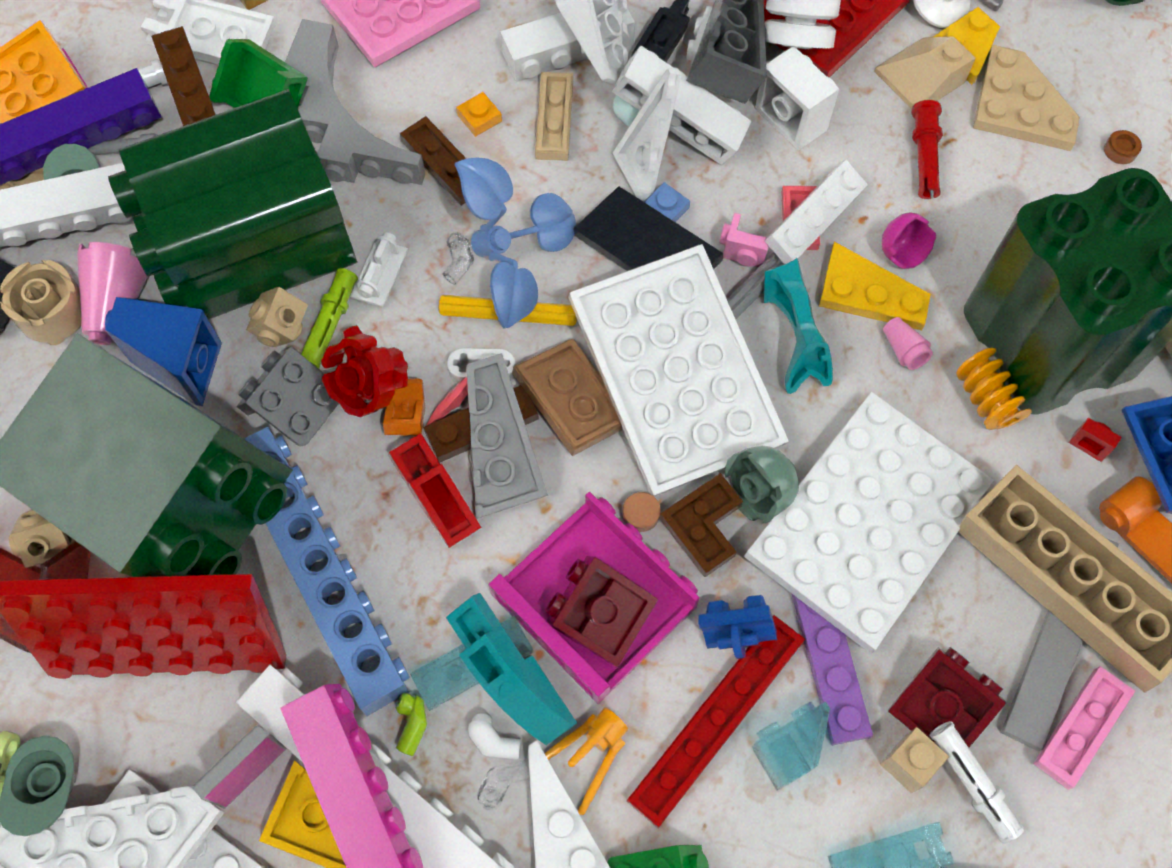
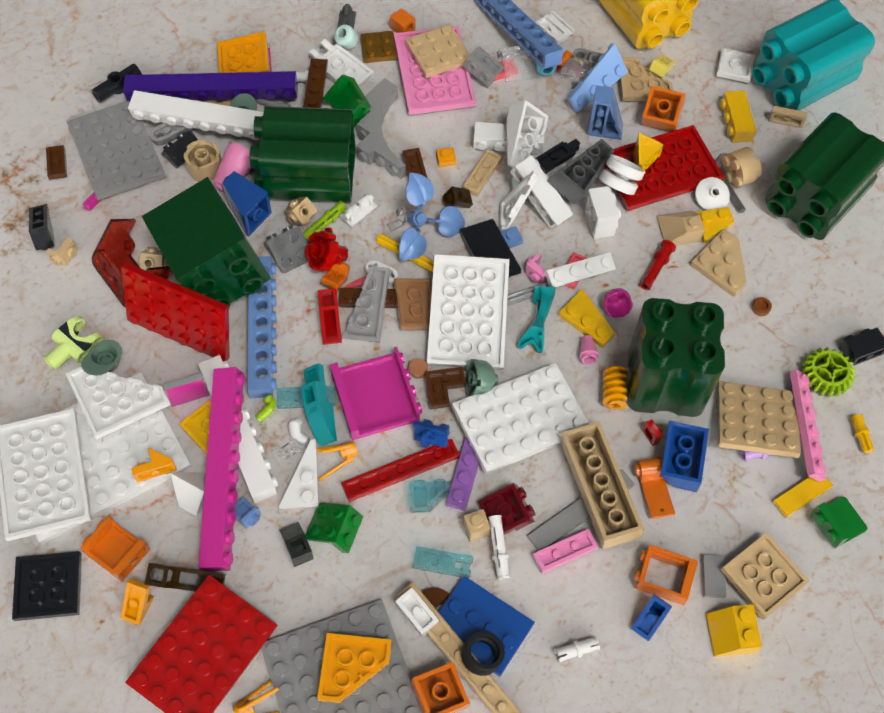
camera: 25 degrees right, 5 degrees down
dark red plate [545,556,658,667] -> none
none -> dark brown bracket [443,186,473,208]

